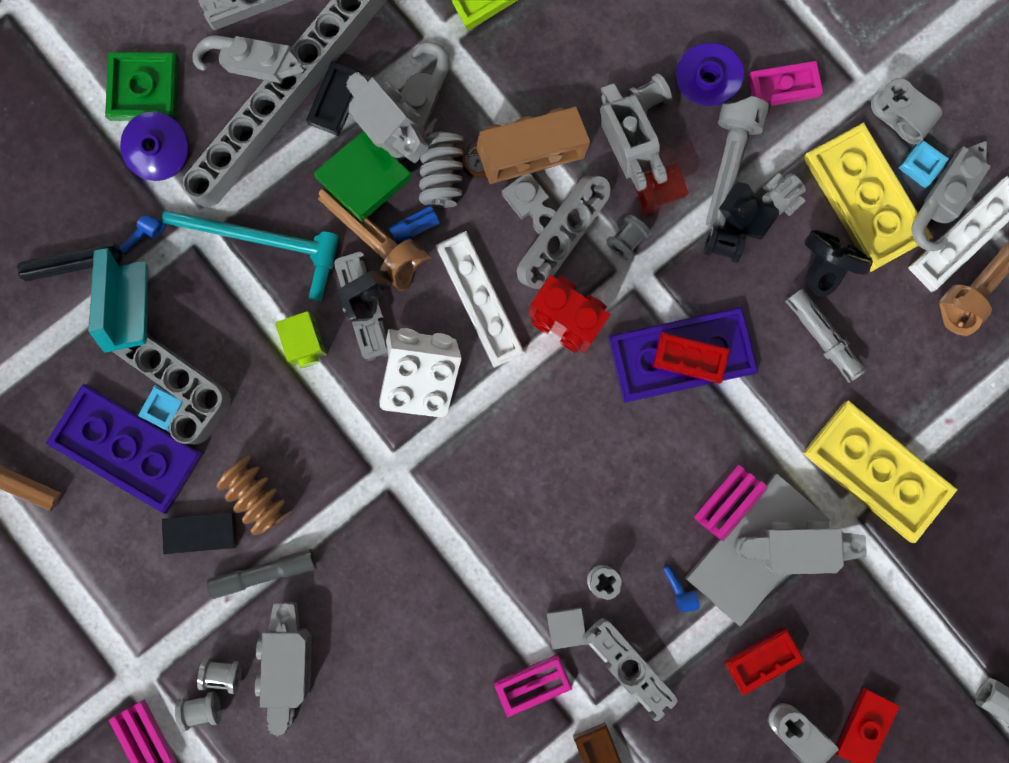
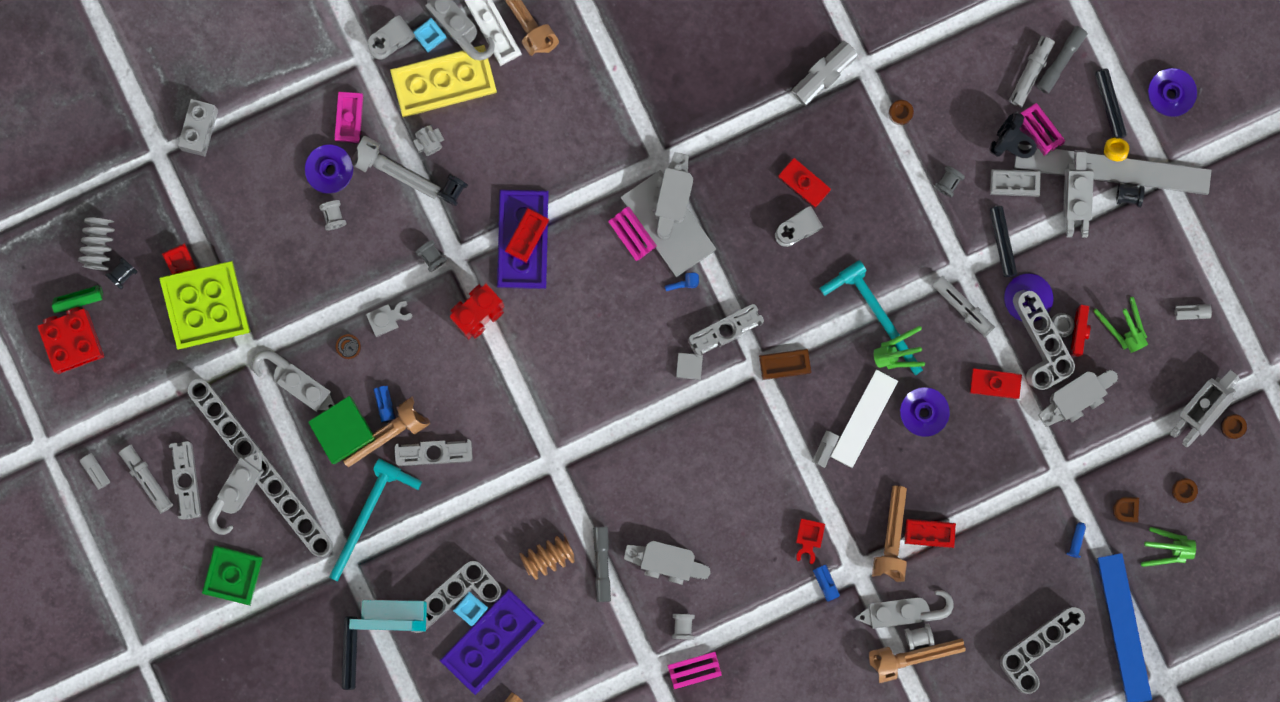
camera: 75 degrees left, 0 degrees up
blue hand [119,215,165,253] -> none
dark purple dish [120,112,189,181] -> none
black tile [162,513,237,554] -> none
light grey bush [197,658,242,694] -> none
lime brick [275,311,327,368] -> none
black tile [306,60,364,136] -> none
black bracket [337,271,393,322] -> none
light grey hinge [346,72,428,163] -> none
white bracket [379,328,461,417] -> none
light grey piece [419,131,464,208] -> none
white tile [436,231,525,368] -> none
medium nougat brick [476,107,590,184] -> none
dark pink tile [494,654,573,718] -> none
light grey beam [517,175,611,289] -> none
light grey bush [587,565,622,600] -> none
light grey hinge [600,84,668,191] -> none
clear red panel [634,163,689,217] -> none
black bracket [719,182,779,240] -> none
red plate [723,627,805,696] -> none
light grey pin [785,288,867,383] -> none
light yellow tile [802,400,958,543] -> none
black tile [804,230,873,297] -> none

